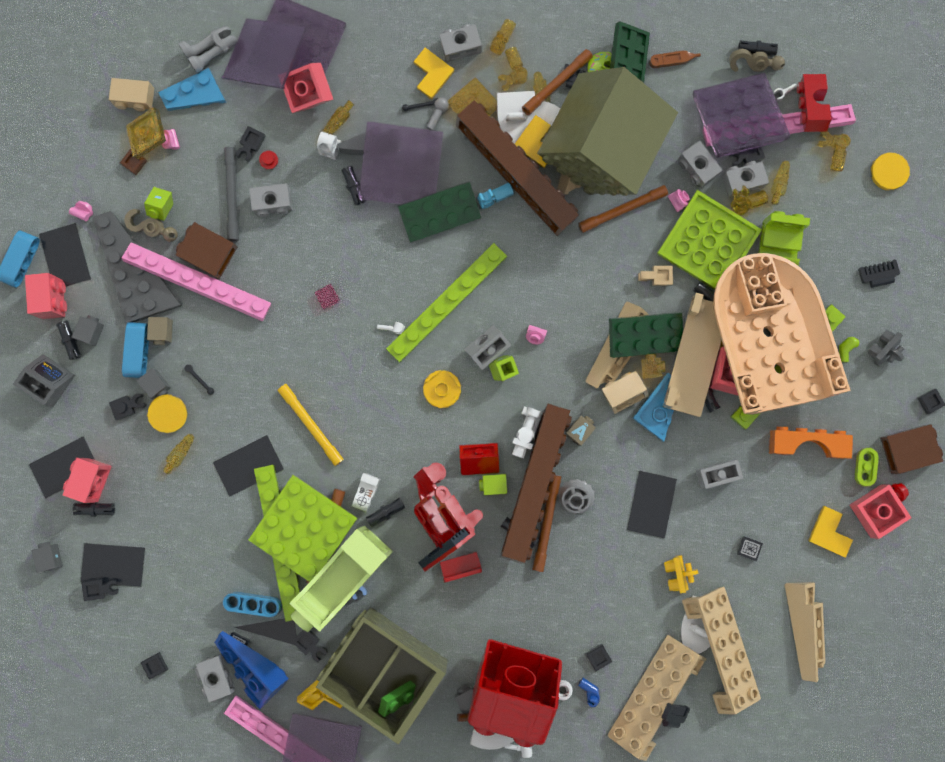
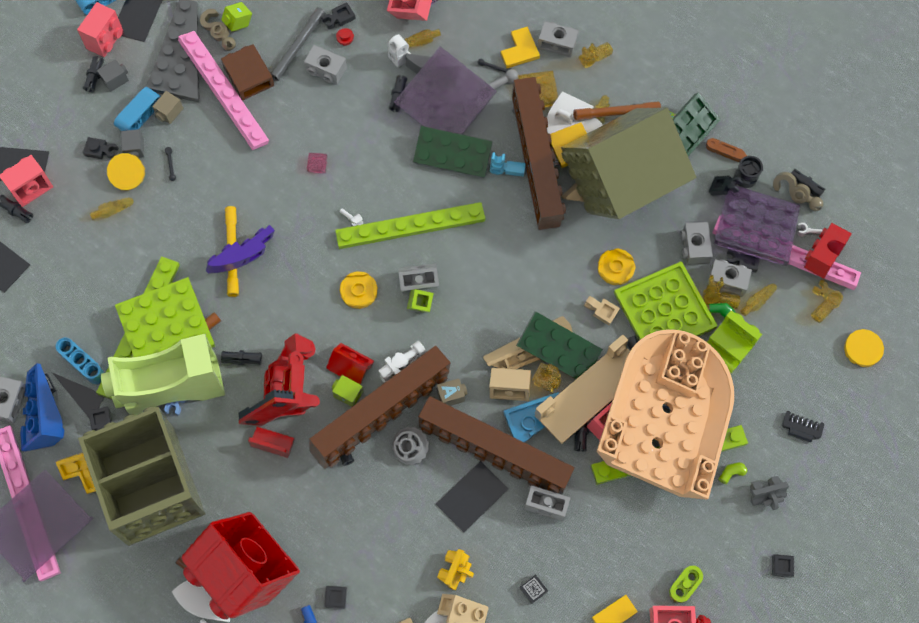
camera: 30 degrees right, 15 degrees down
dark grey slope [13,354,75,407] -> none
black piece [213,435,284,497] -> none
white leg [352,473,381,512] -> none
bright green plate [378,681,416,717] -> none
clear yellow bar [498,47,528,90] -> none
bright pink plate [526,325,547,345] -> none
dark orange piece [532,475,562,572] -> none
white plate [559,680,573,700] -> none
dark orange piece [578,185,668,233] -> none
bright pink plate [667,189,690,212] -> none
orange arch [769,427,853,459] -> none
reddish brown brick [880,424,943,474] -> none
none -> dark purple slope [206,225,275,274]
none -> reddish brown brick [418,396,575,495]
none -> yellow tile [597,248,636,285]
none -> black plate [708,175,743,196]
none -> green arm [709,303,736,318]
none -> black wheel [734,155,763,188]

